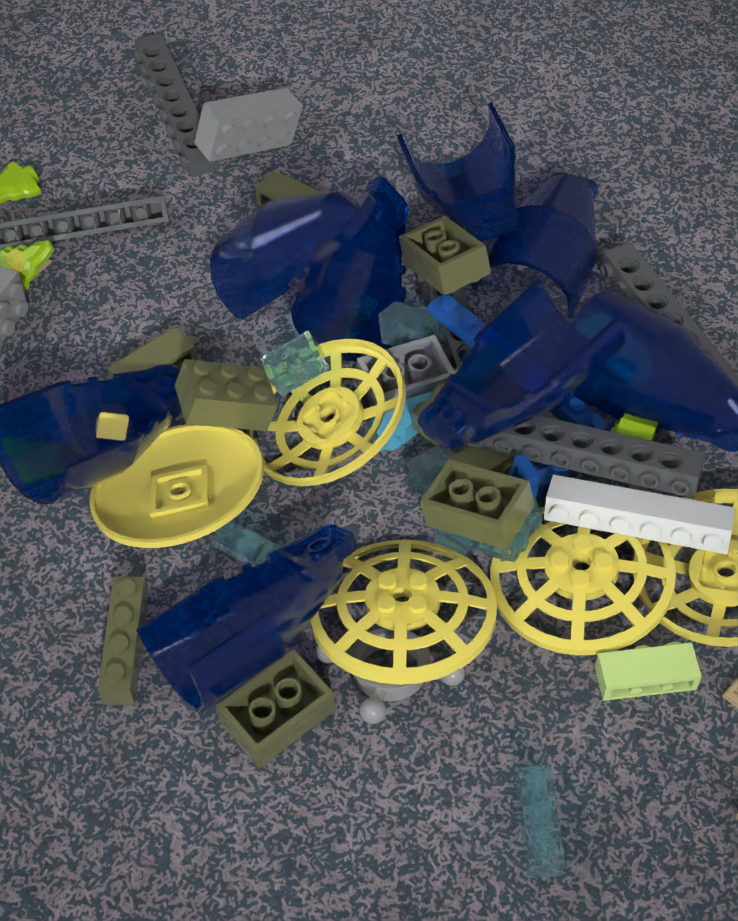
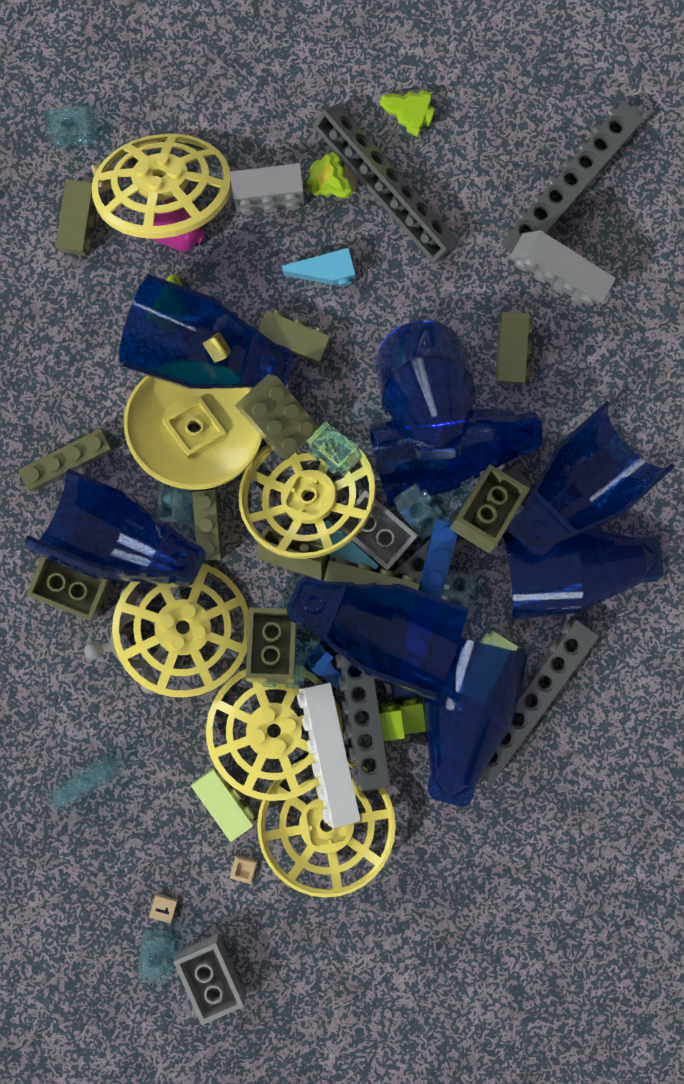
camera: 65 degrees right, 35 degrees up
none -> olive brick [192,490,223,561]
none -> olive brick [257,526,330,580]
none -> medium azure slope [282,248,355,287]

